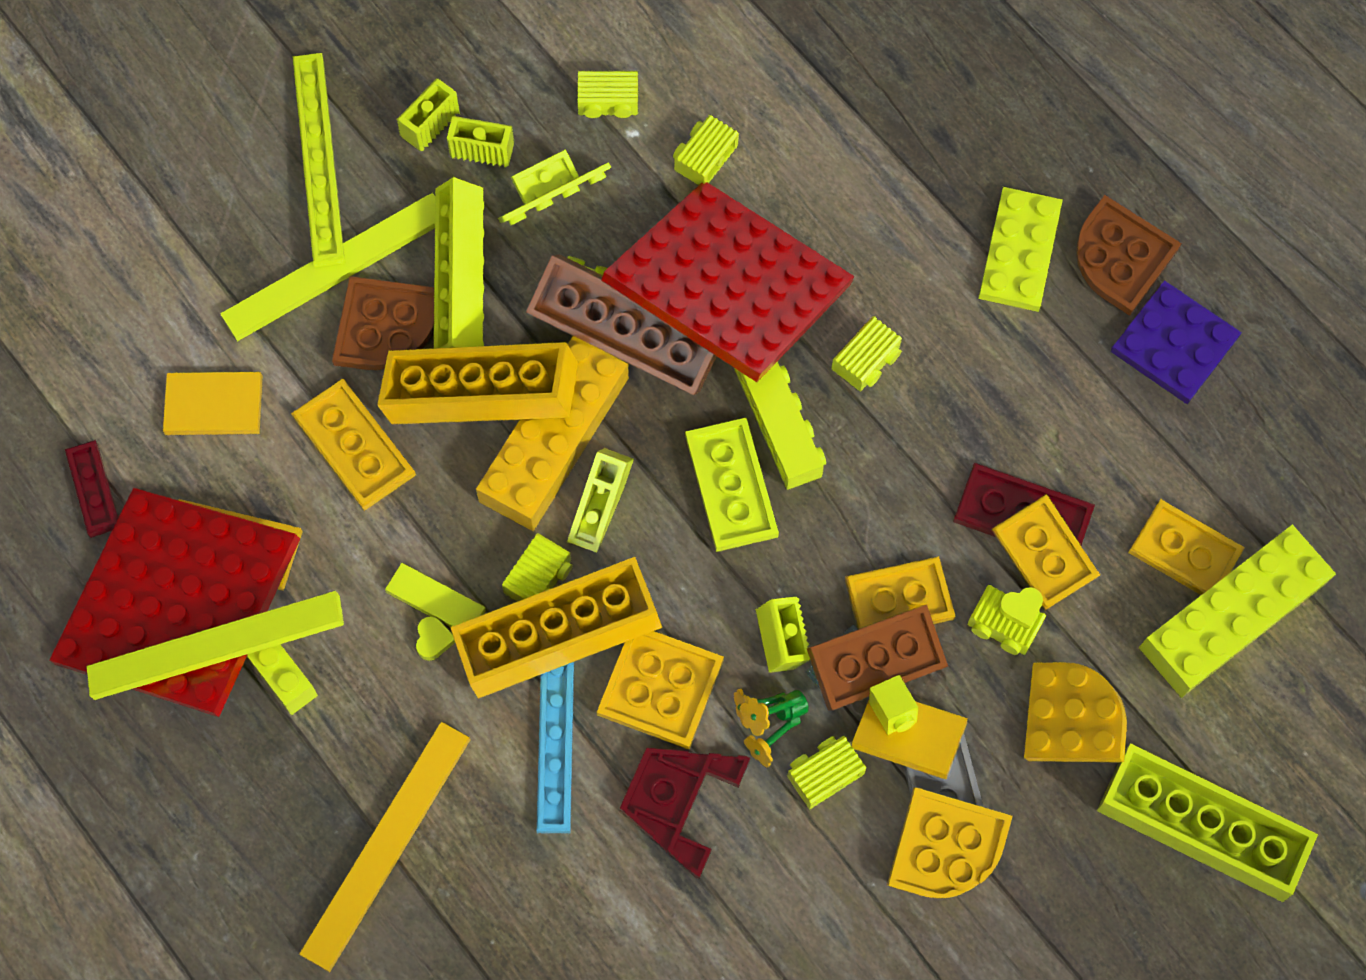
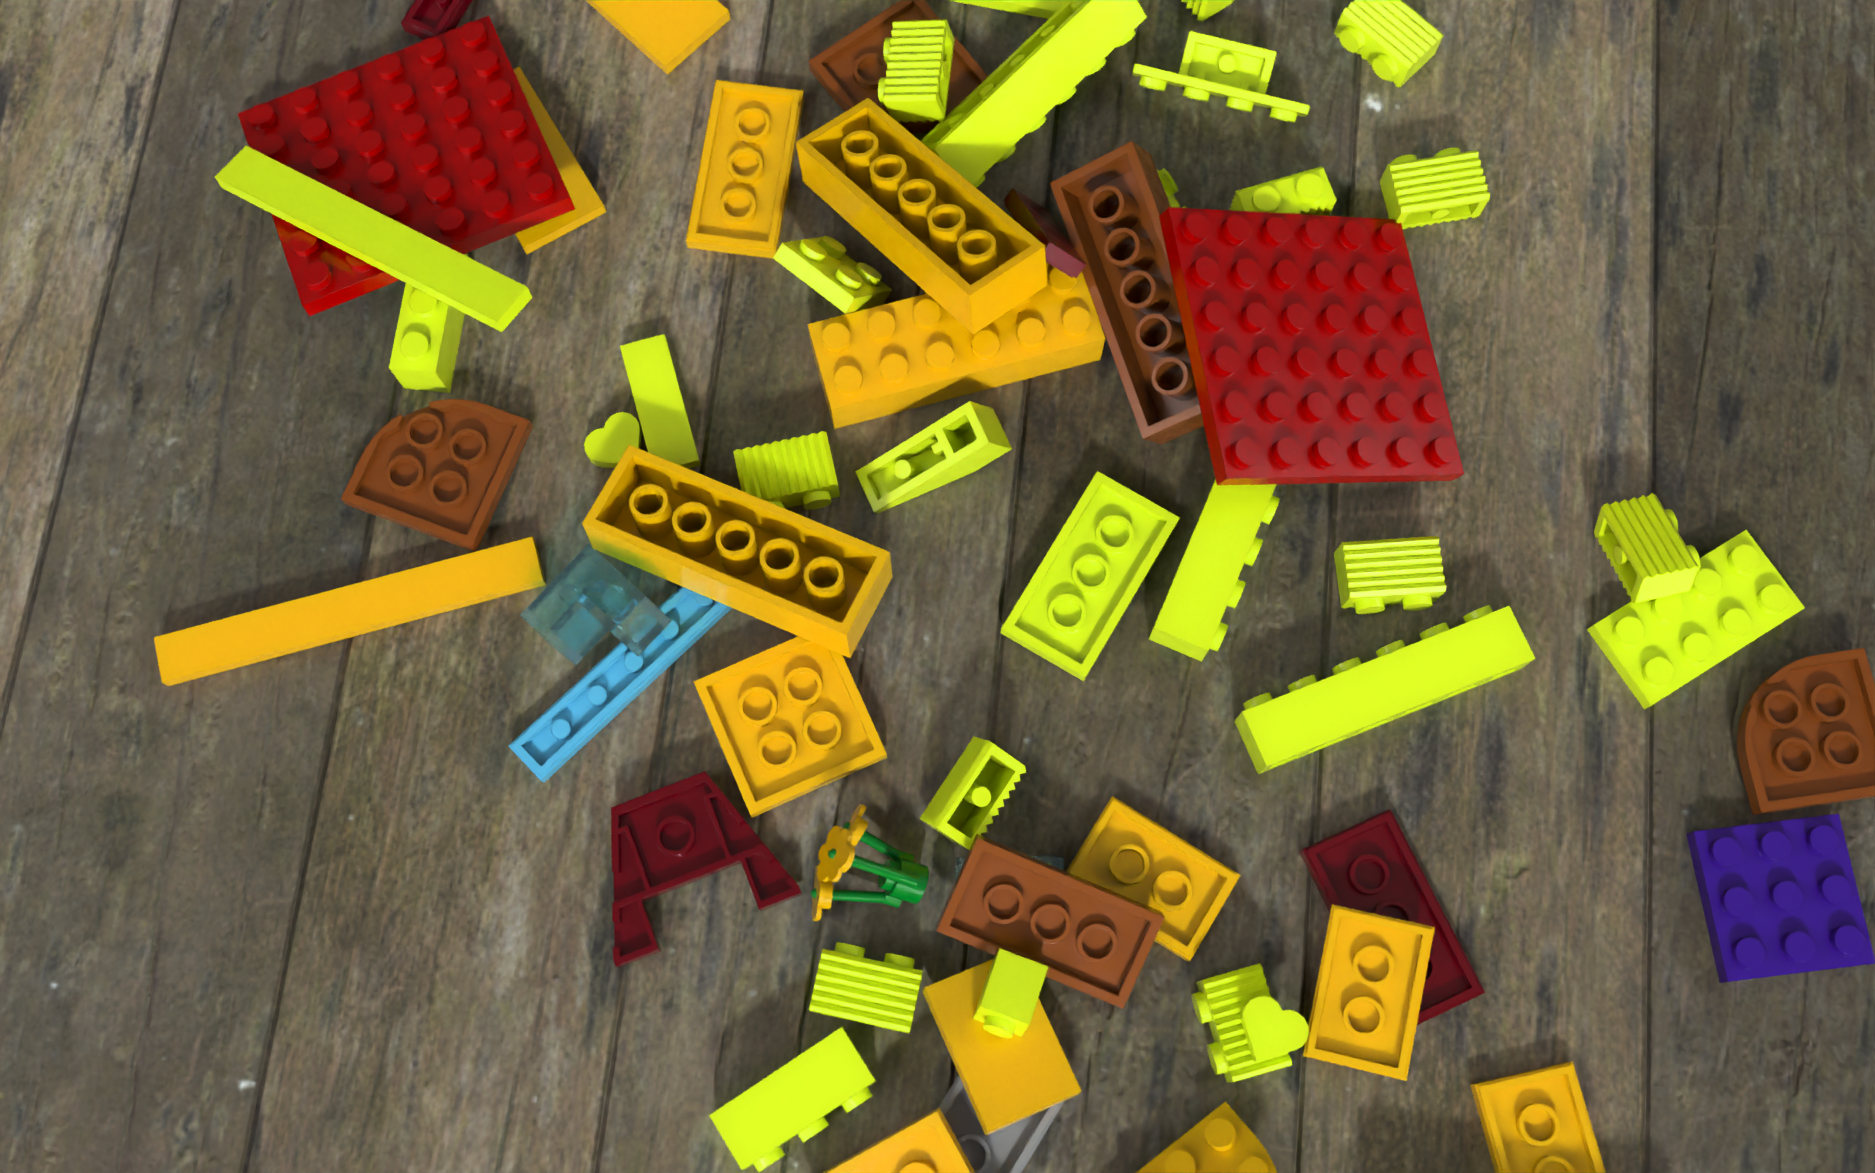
camera: 45 degrees right, 5 degrees up
none -> dark orange plate [341,399,533,552]
none -> clear light blue brick [520,544,671,665]
none -> neon yellow brick [709,1027,876,1172]
none -> neon yellow plate [773,236,892,314]
none -> neon yellow brick [878,19,955,123]
none -> dark red tile [1003,188,1086,278]
none -> neon yellow brick [1229,167,1337,216]
none -> neon yellow brick [1235,605,1536,774]
none -> neon yellow brick [1594,493,1700,603]

